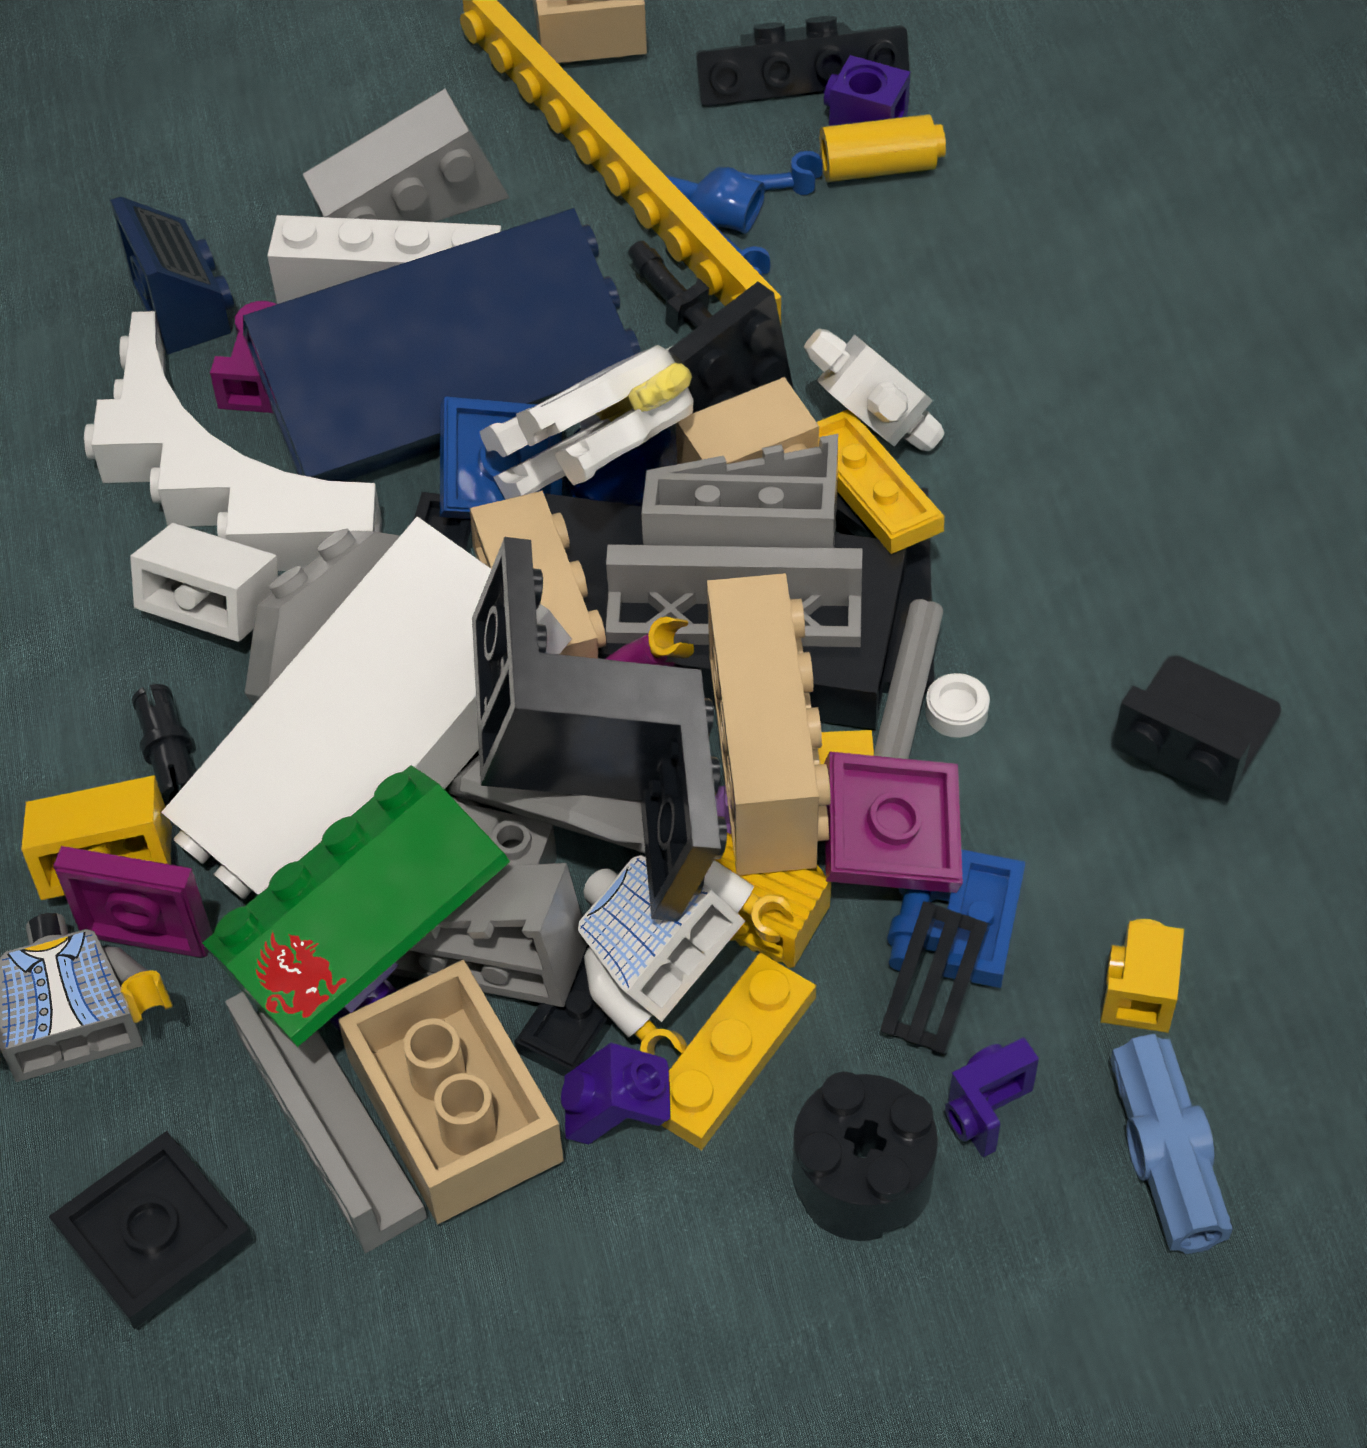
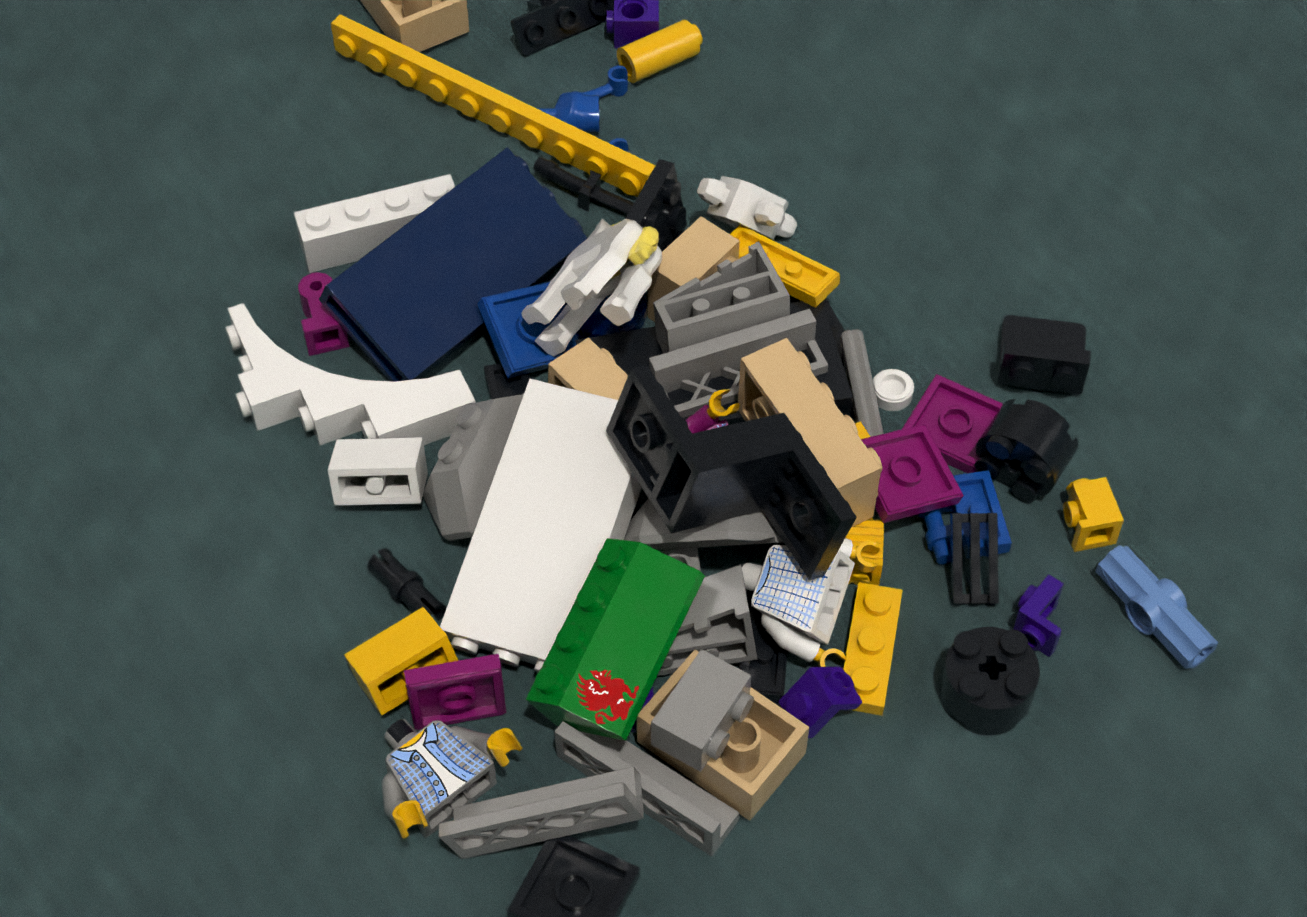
camera: 25 degrees left, 0 degrees up
dark blue slope [110,196,234,355] -> none
light grey wedge [303,89,510,222] -> none
none -> light grey fence [439,767,644,859]
none -> light grey brick [651,649,754,772]
none -> magenta tile [901,374,1003,473]
none -> black brick [974,399,1078,502]

